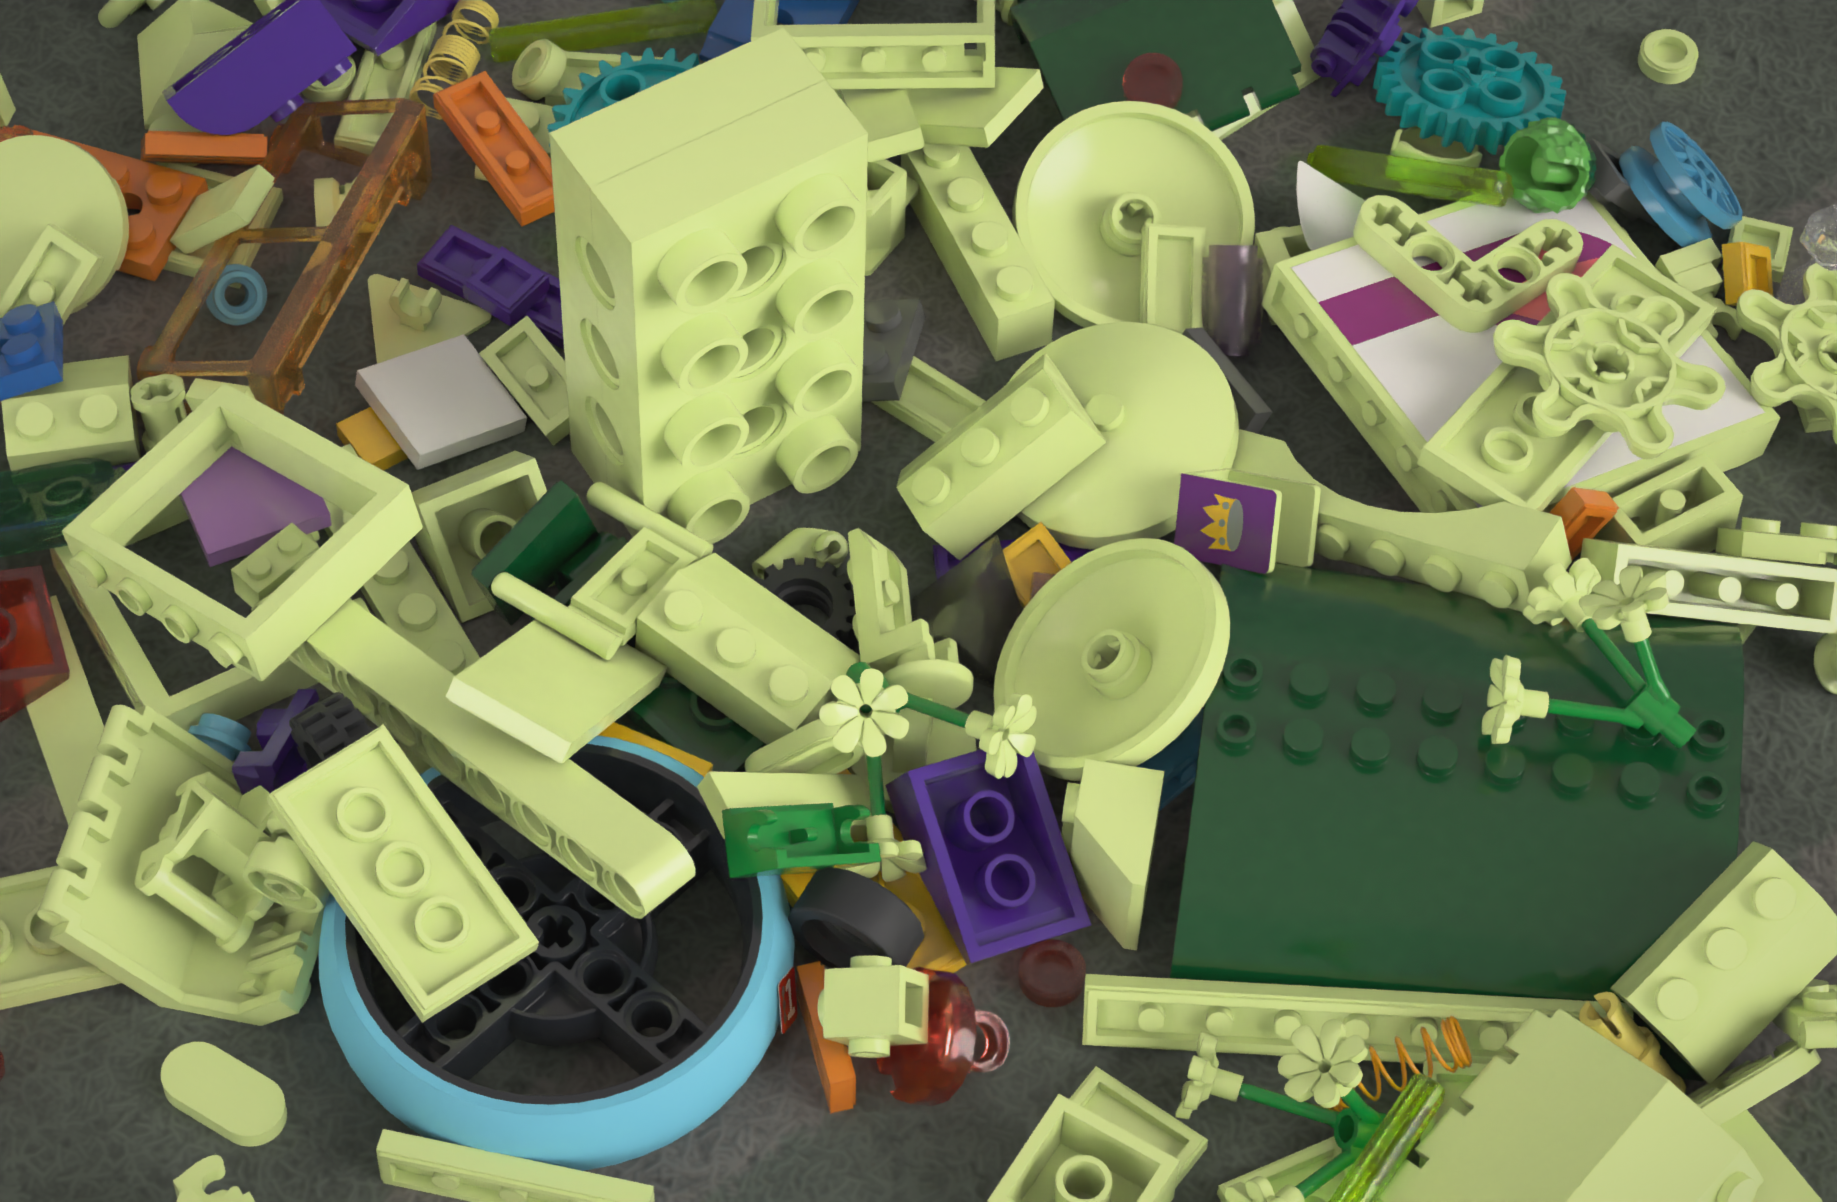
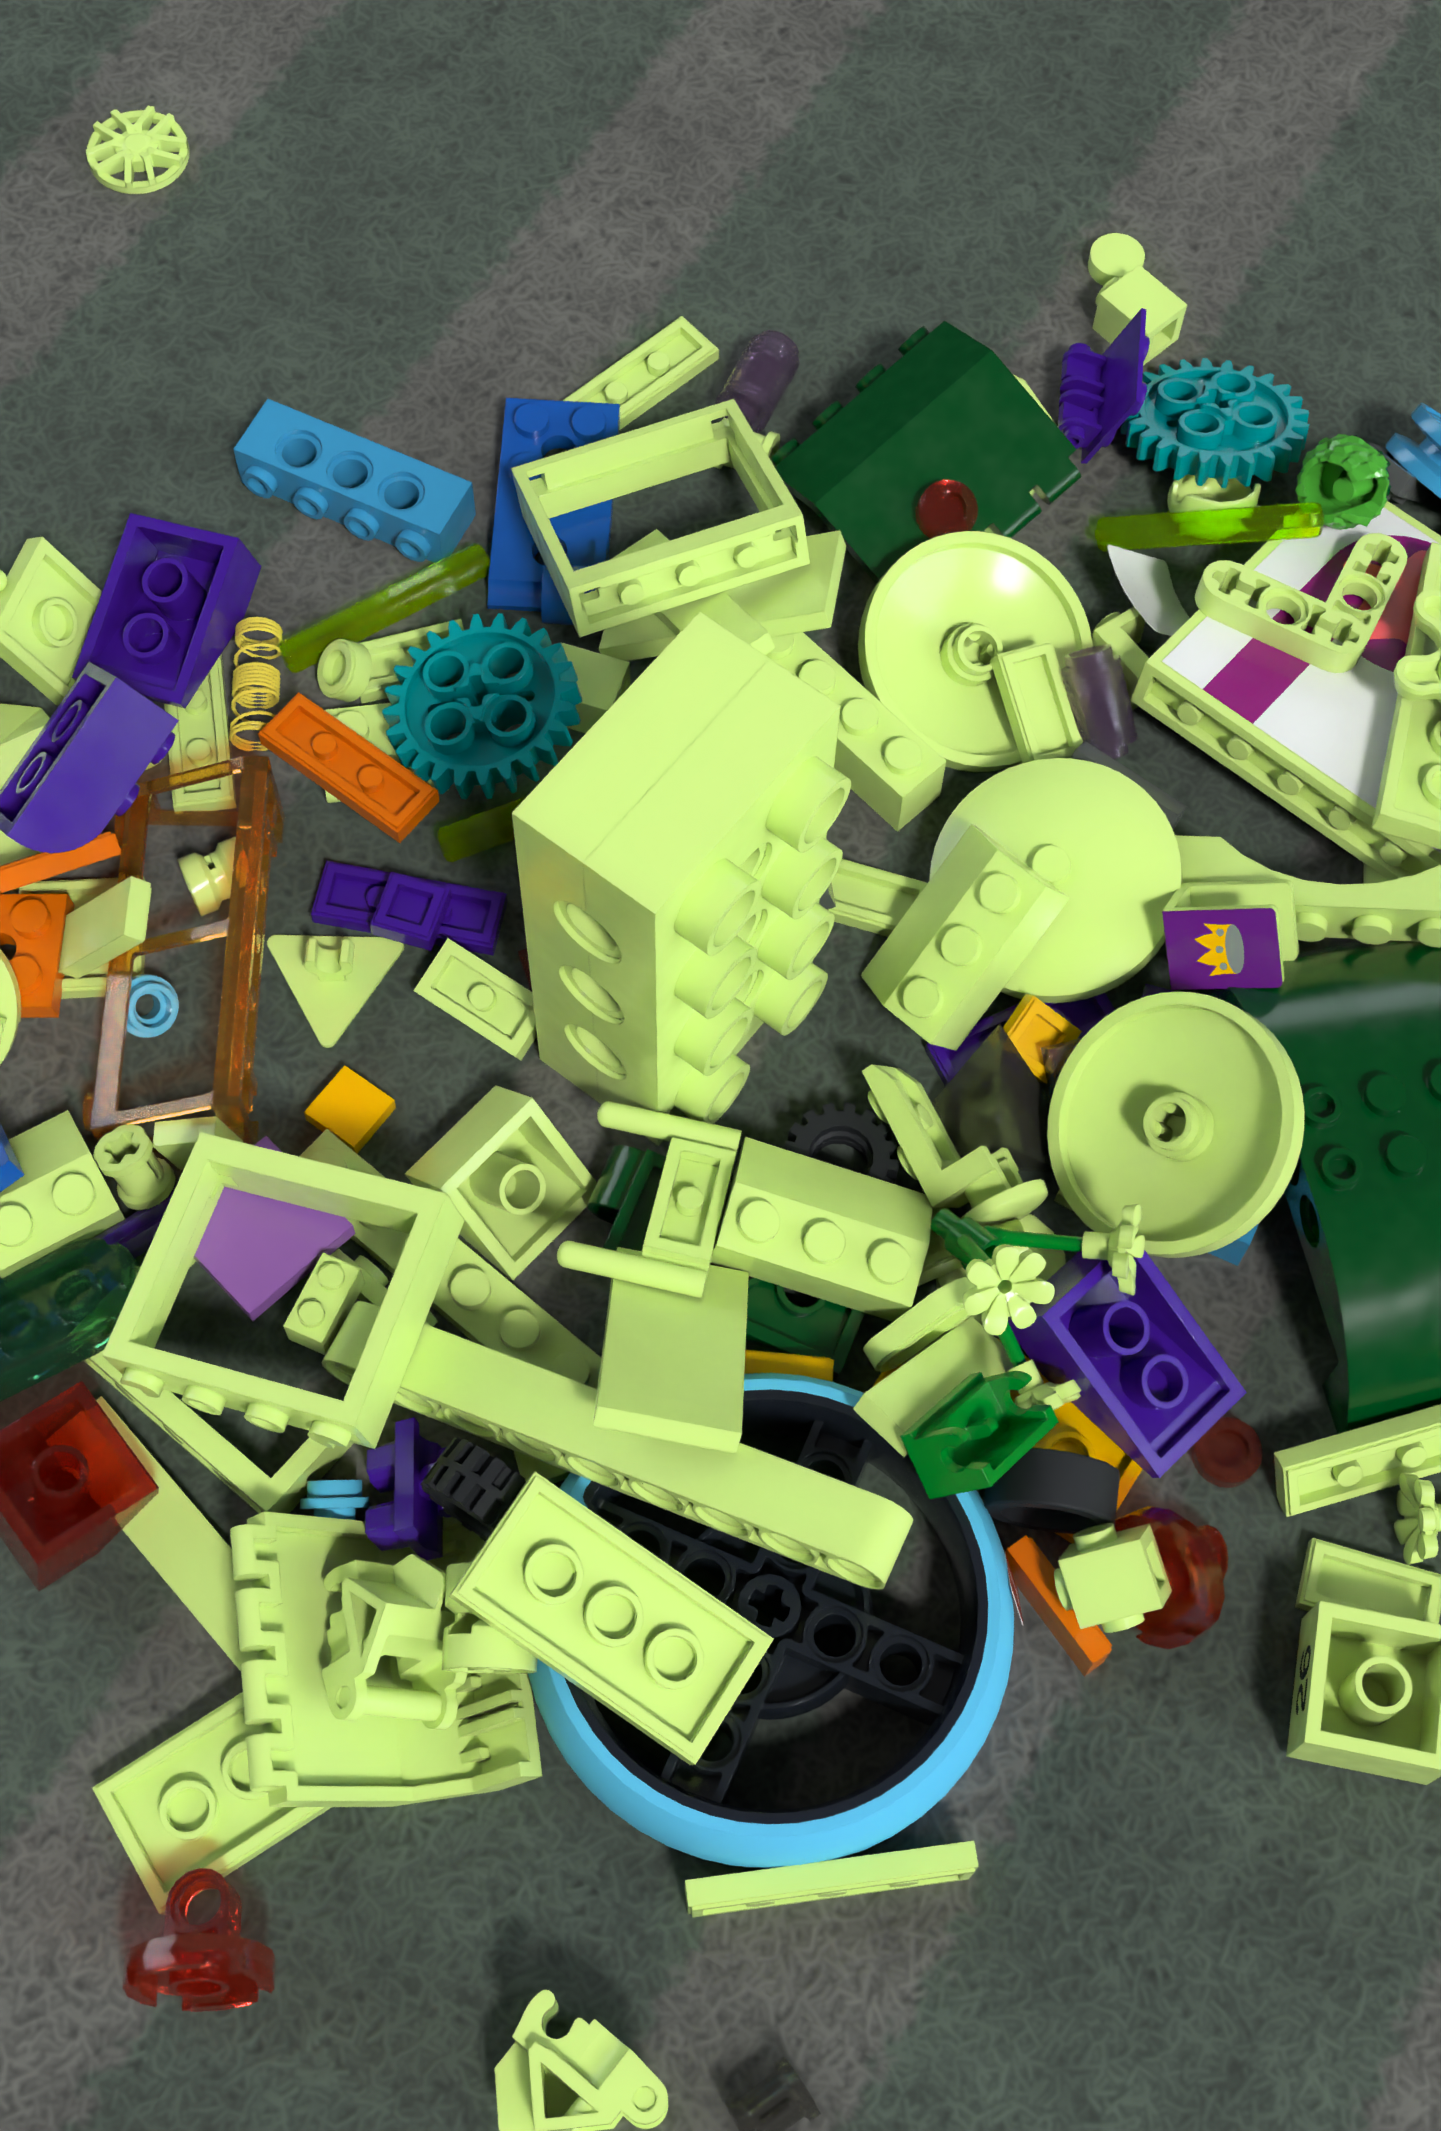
camera: 20 degrees left, 10 degrees up
yellowish green tile [161,1042,287,1147] -> none
white tile [355,334,527,470] -> none
dark green tile [471,480,598,626] -> none
yellowish green arm [752,528,848,580] -> none
yellowish green slope [1061,759,1165,950] -> none
yellowish green tile [1638,29,1698,84] -> none

